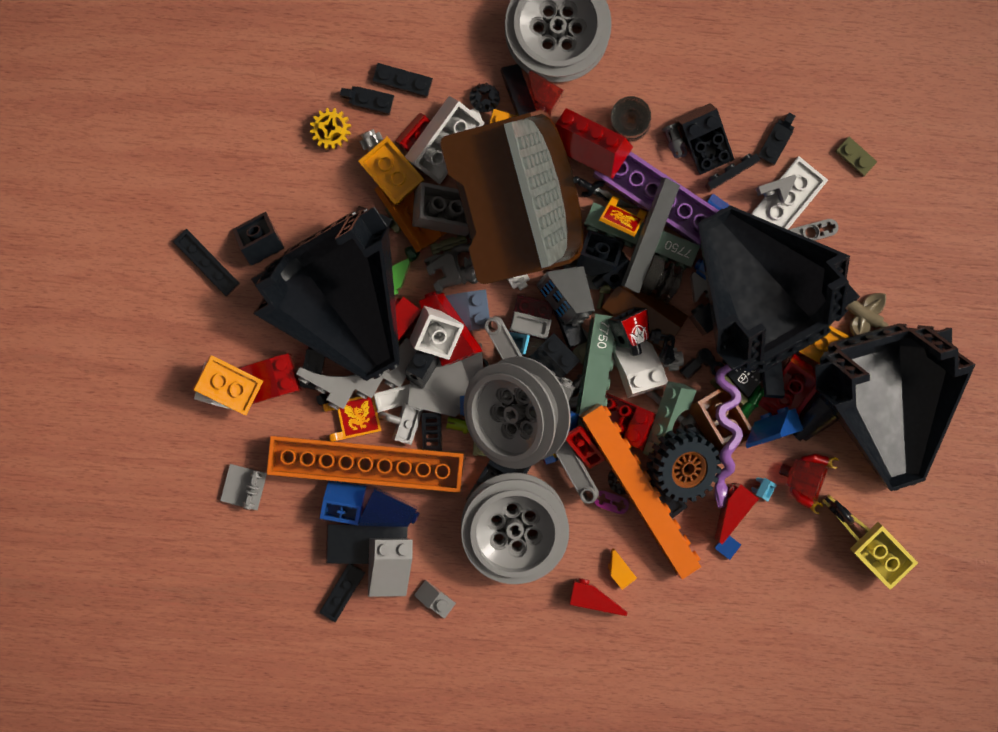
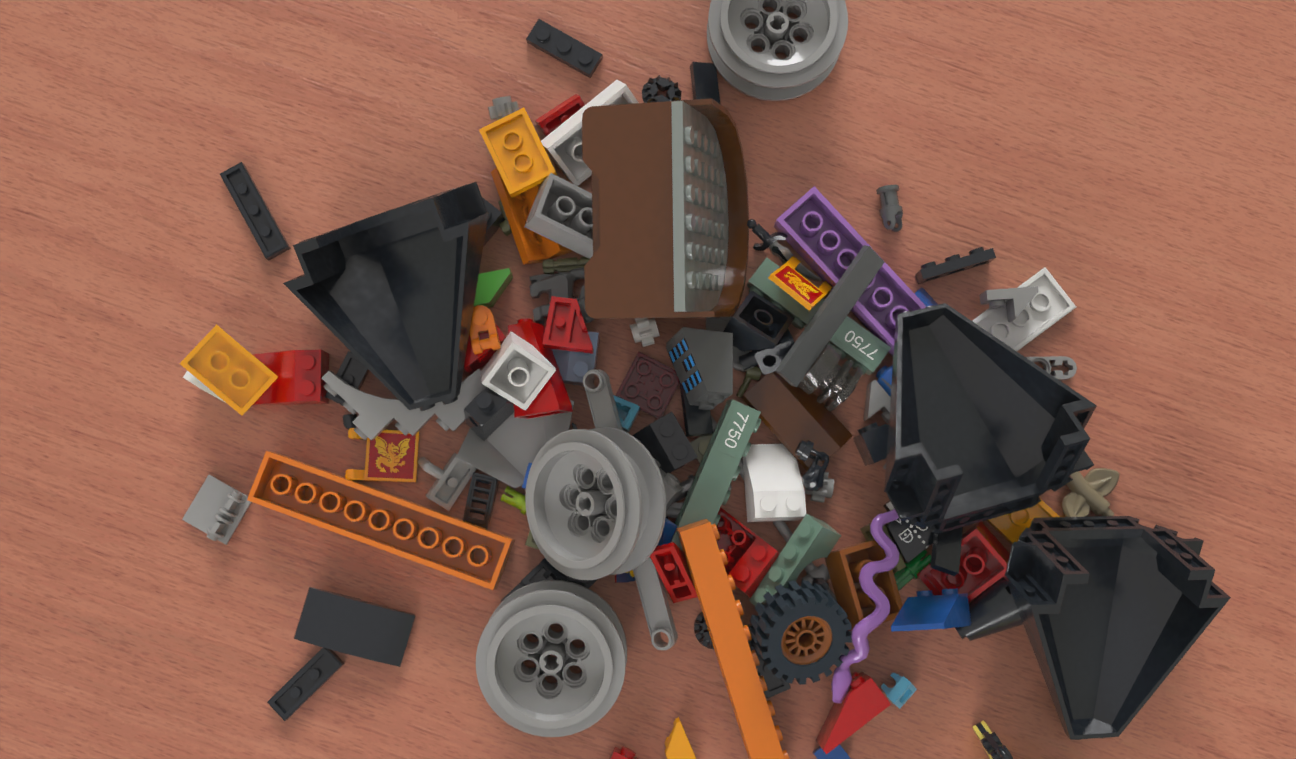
camera: 15 degrees right, 5 degrees down
black slope [232,212,284,266] -> none
yellow gear [310,108,351,150] -> none
blue slope [320,480,367,525] -> none
black hinge [340,86,395,115] -> none
clear blue slope [358,487,420,527] -> none
light grey slope [368,538,413,597] -> none
white tile [373,384,410,412] -> none
hinge [404,246,420,262] -> none
light grey slope [414,580,456,619] -> none
light grey tile [510,311,552,339] -> none
clear red slope [528,70,564,117] -> none
red slope [555,108,633,179] -> none
magenta beam [594,490,629,514] -> none
torso [608,307,650,356] -> none
clear smoke wheel [611,96,651,142] -> none
black slope [676,103,735,175] -> none
black bar [679,348,724,380] -> none
black hinge [758,112,796,166] -> none
clear red torso [779,454,839,514] -> none
olive plate [835,136,877,177] -> none
none -> orange plate [469,305,501,355]
none -> red wing [542,296,594,354]

